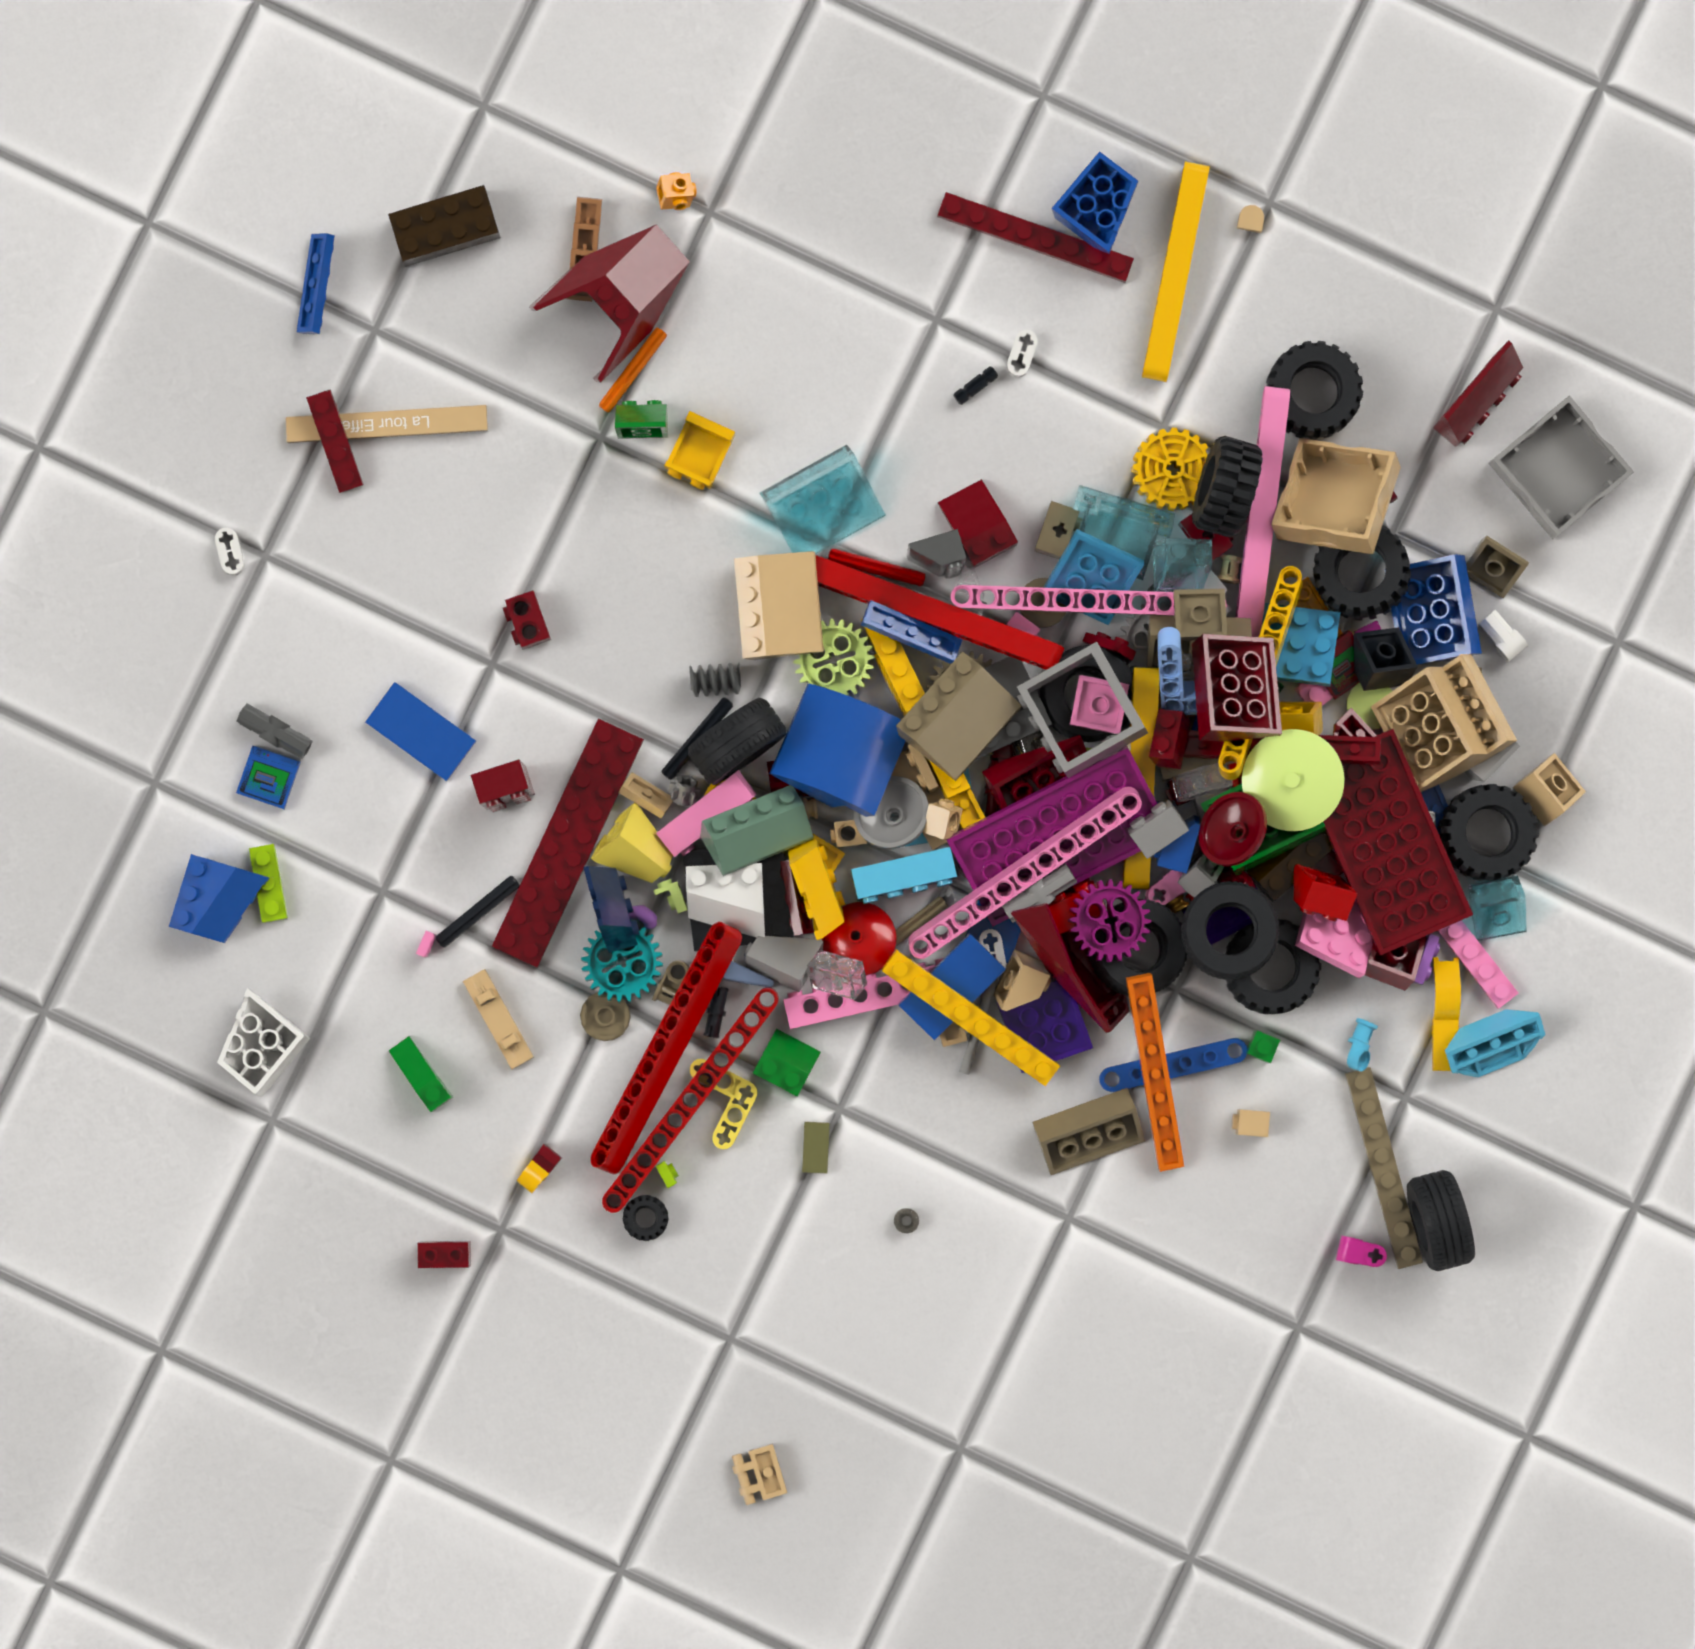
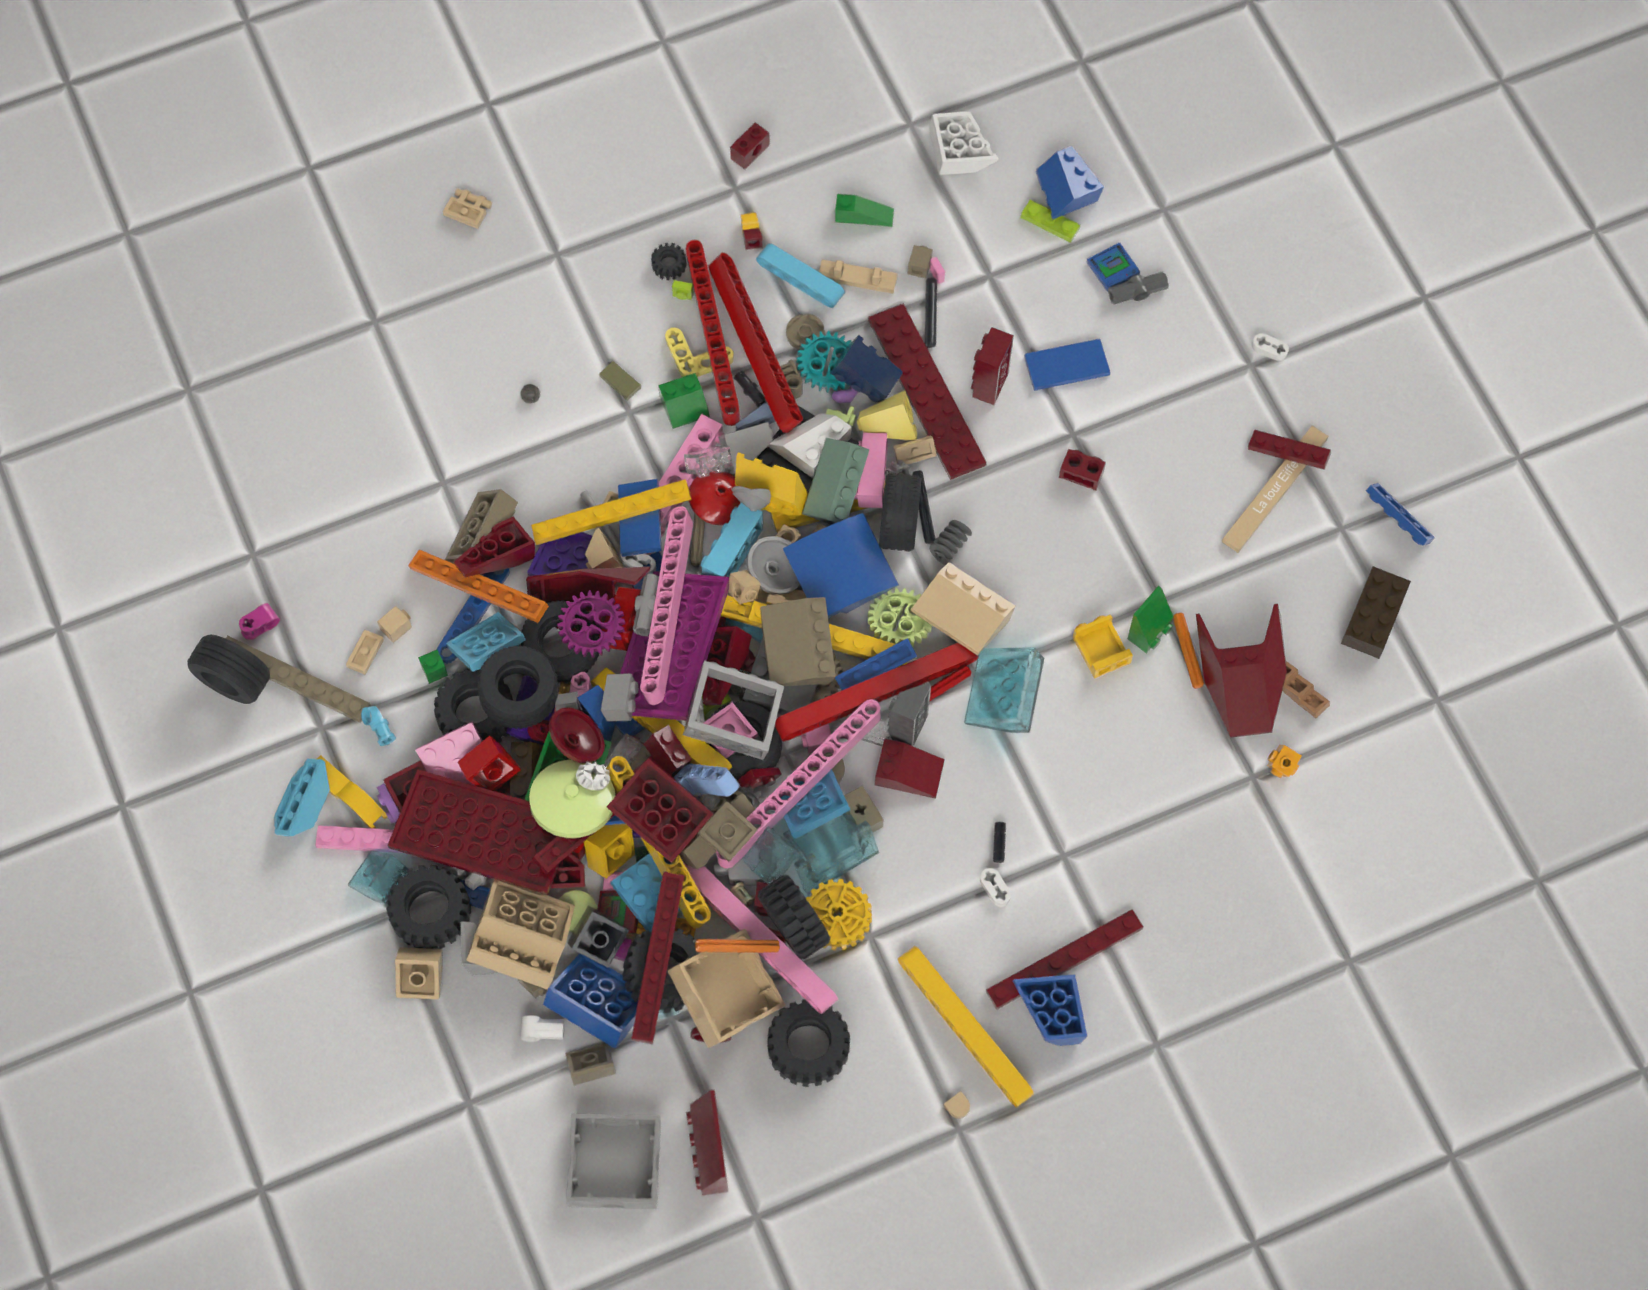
camera: 140 degrees right, 20 degrees down
none -> tan plate [346,630,384,675]
none -> medium azure plate [446,612,525,672]
none -> dark red wedge [454,516,535,577]
none -> white gear [576,761,610,790]
none -> dark red plate [631,871,684,1045]
none -> orange axle [695,939,780,953]
none -> light grey hat [732,486,771,512]
none -> medium azure beam [756,243,845,308]
none -> dark tan brick [908,245,933,279]

